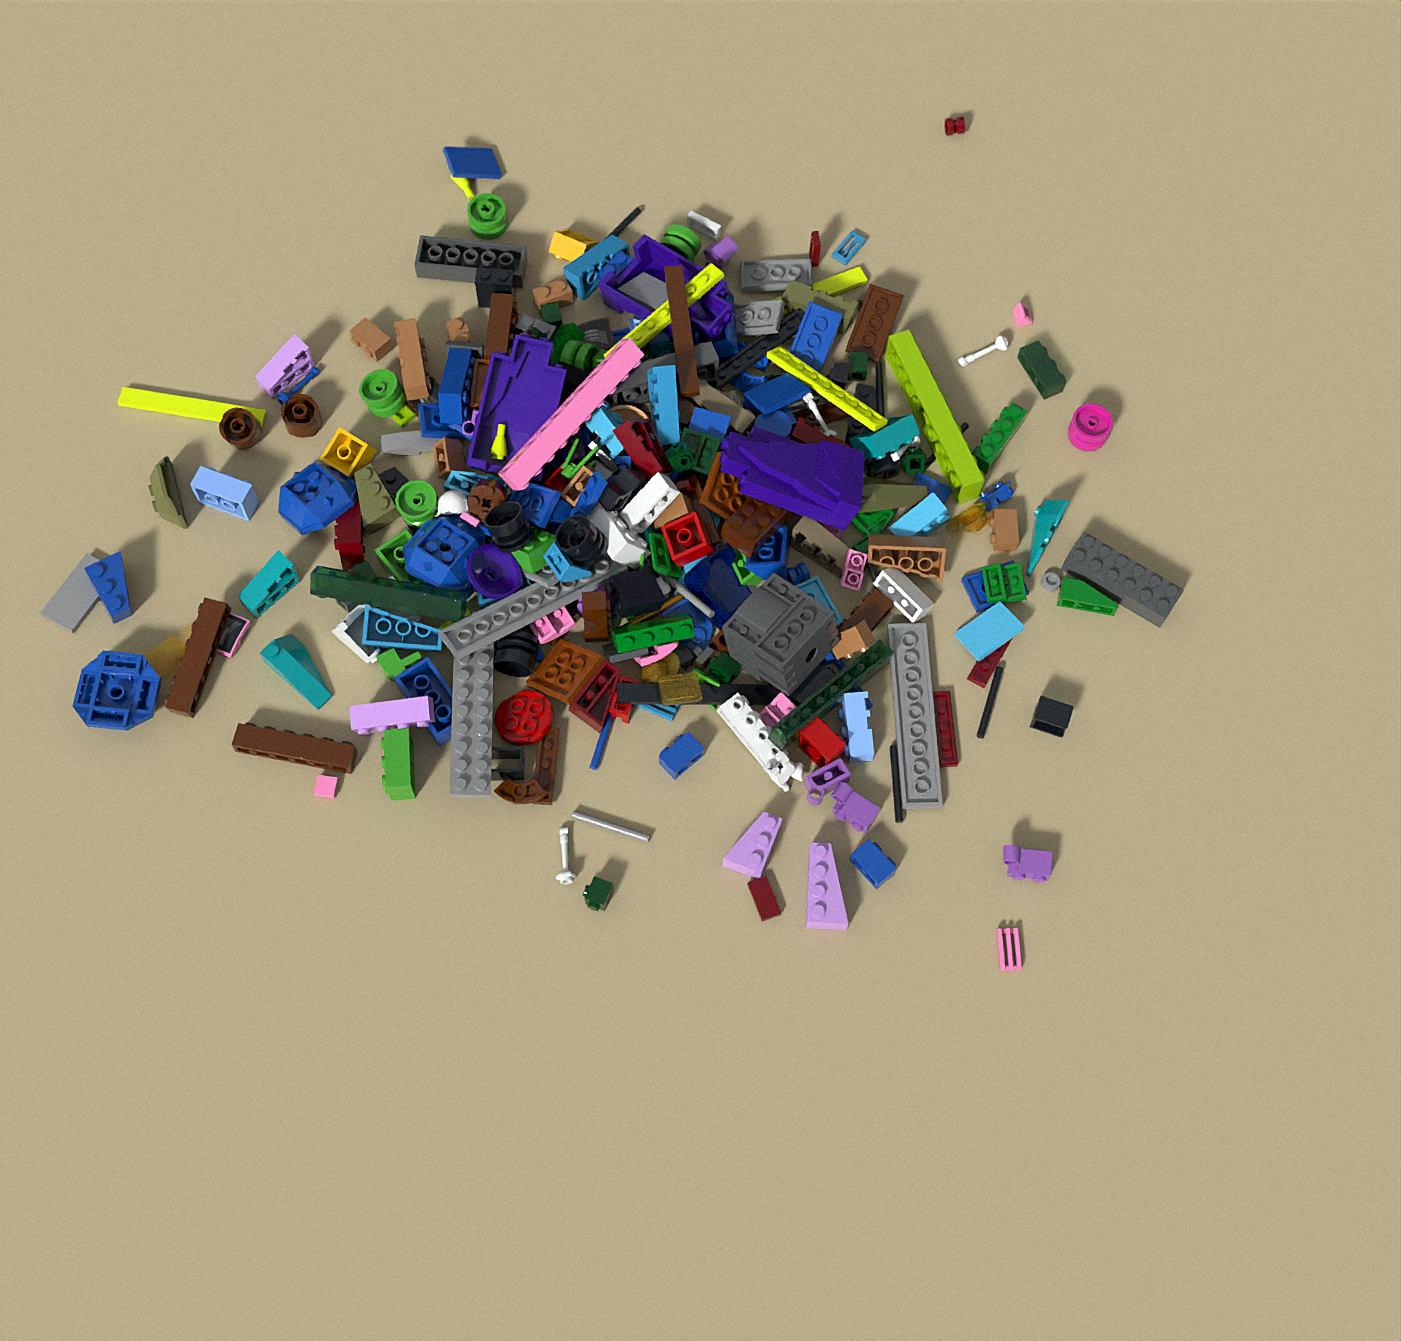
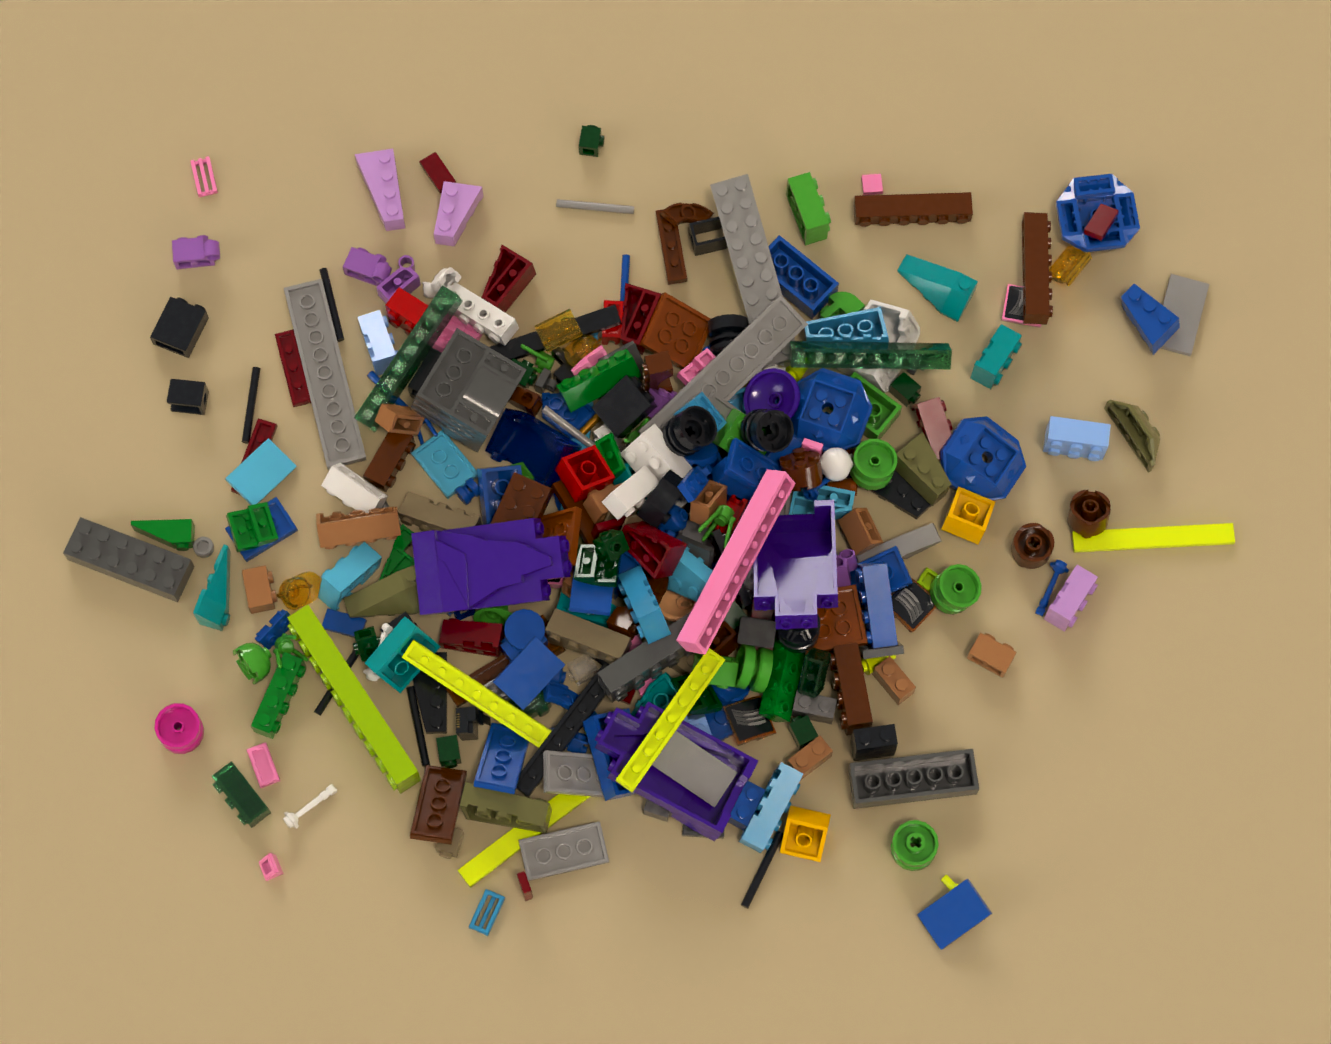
camera: 170 degrees right, 5 degrees up
lavender wedge [349,696,435,735] -> none
medium nougat wedge [394,318,432,401] -> none
neon yellow cone [489,424,508,460] -> none
red tile [495,690,554,745] -> none
white piece [556,827,576,884] -> none
bright green wheel [659,224,701,262] -> none
blue brick [659,732,705,780] -> none
reddish brown tile [664,265,700,397] -> none
white plate [687,211,721,241] -> none
medium lavender hinge [703,235,739,269] -> none
white piece [803,393,837,437] -> none
bright pink slope [840,549,868,591] -> none
blue brick [849,839,897,890] -> none
none -> black brick [150,297,209,358]
none -> bright green cylinder [233,643,272,684]
none -> bright pink tile [246,742,280,788]
none -> bright green plant [273,633,309,668]
none -> dark red wedge [481,245,536,313]
none -> dark red tile [1084,204,1119,241]

